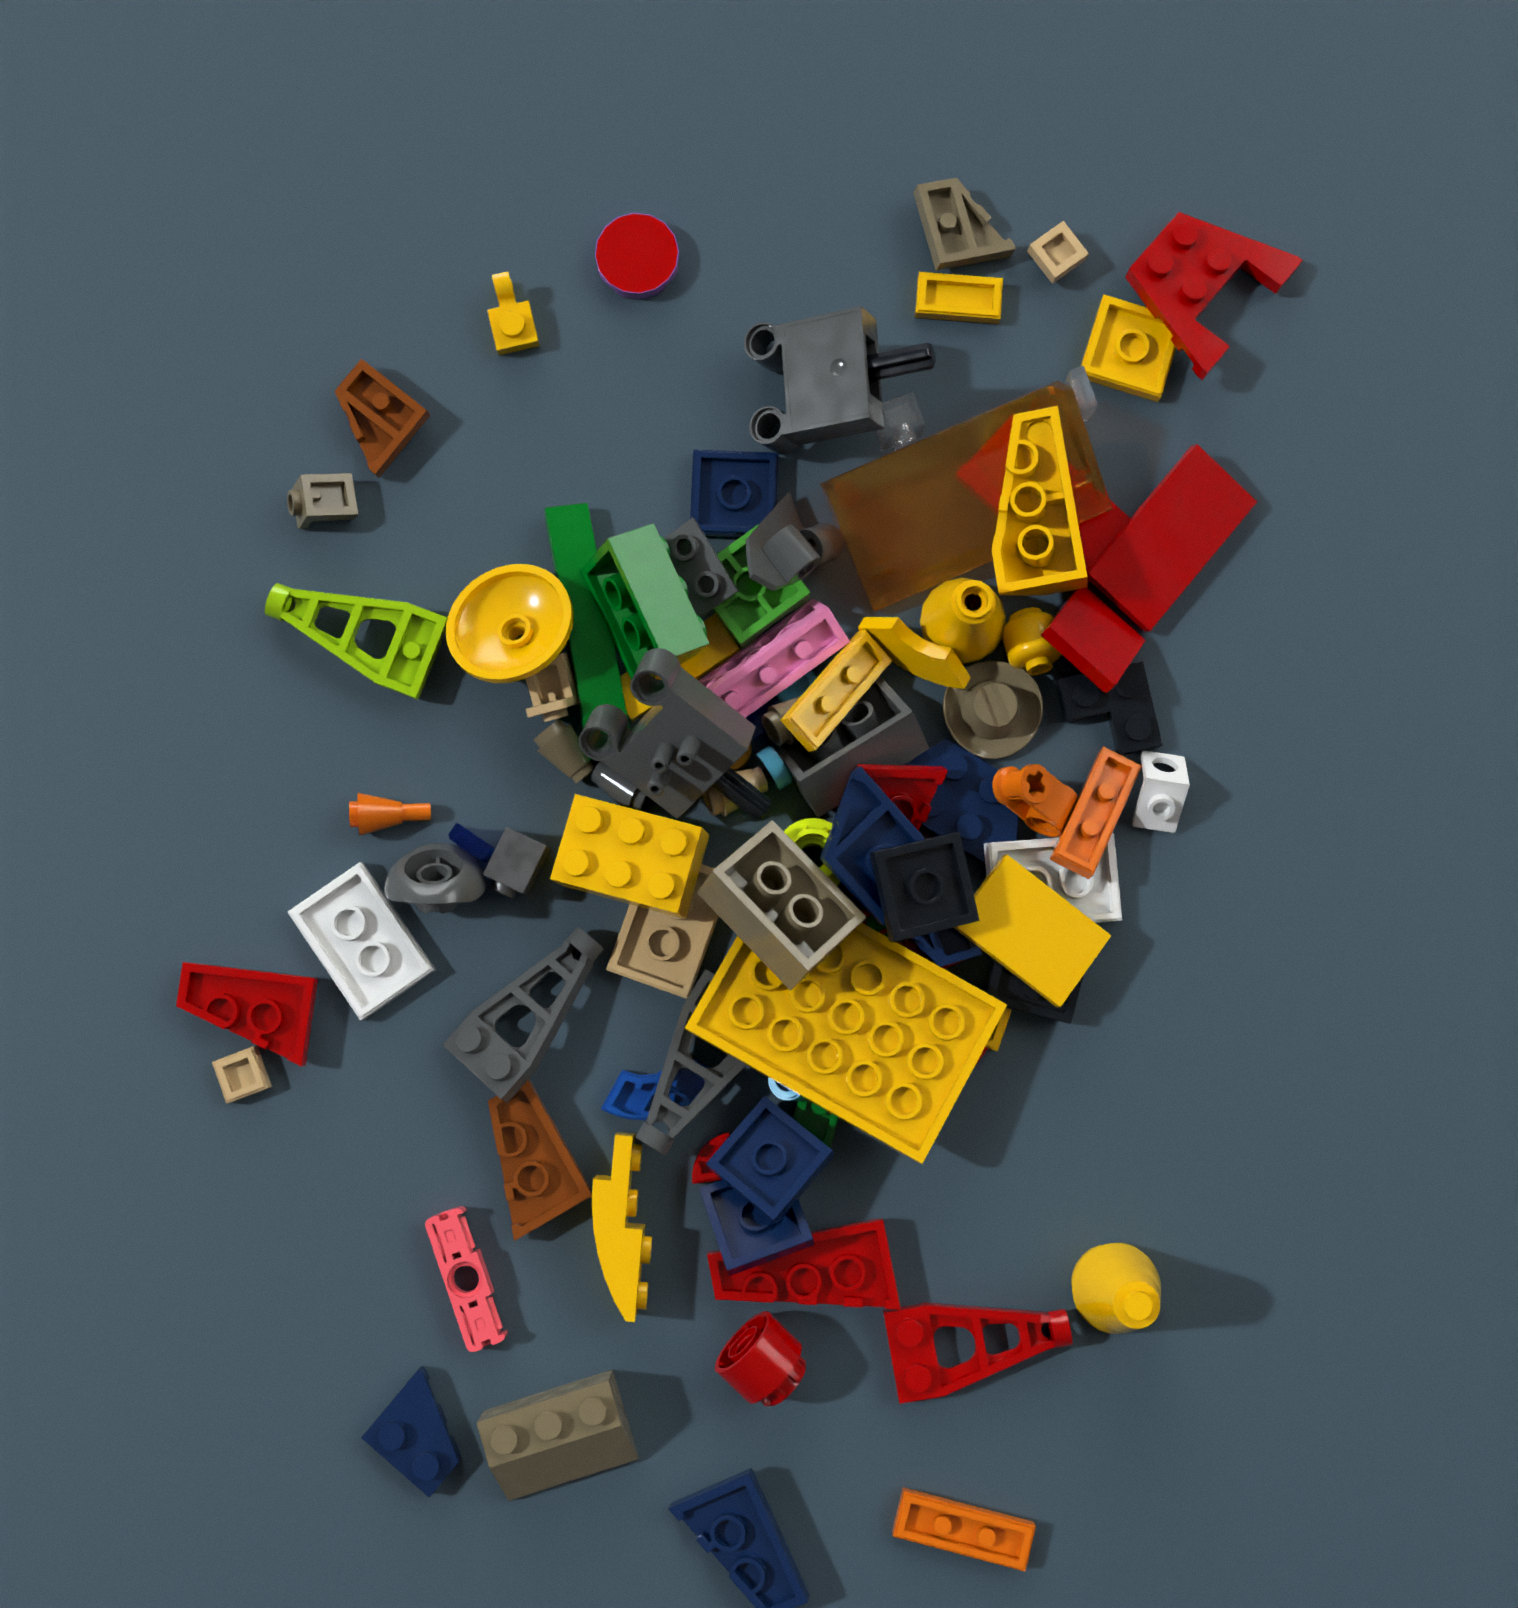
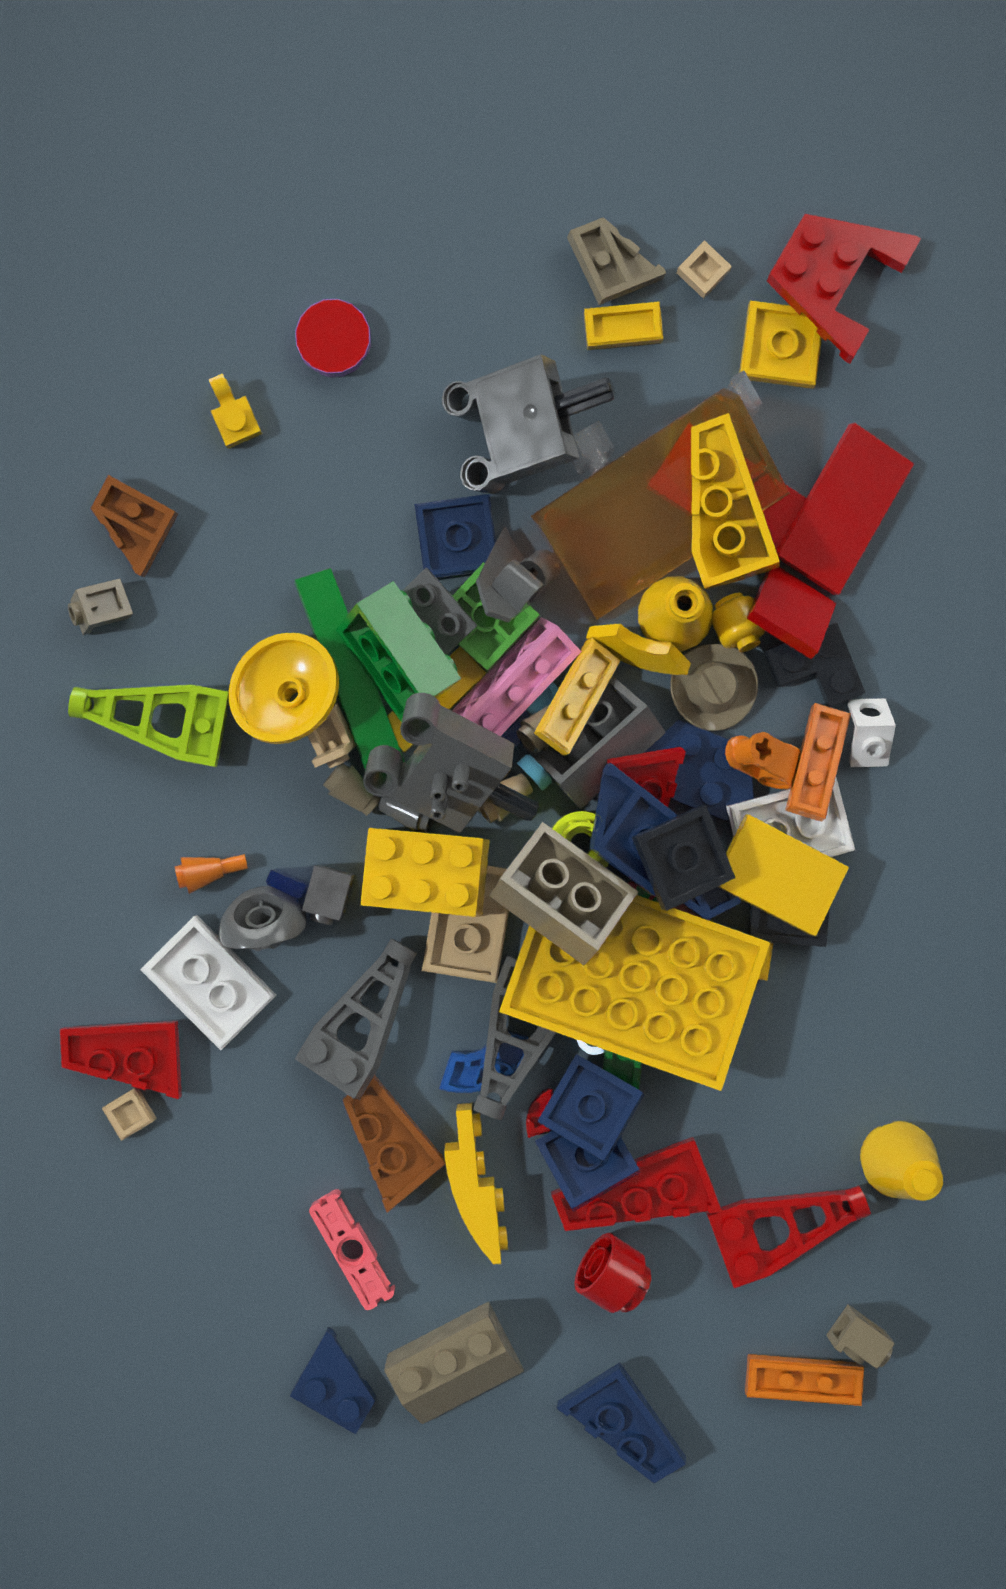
camera: 10 degrees left, 5 degrees up
none -> dark tan brick [826,1304,895,1369]

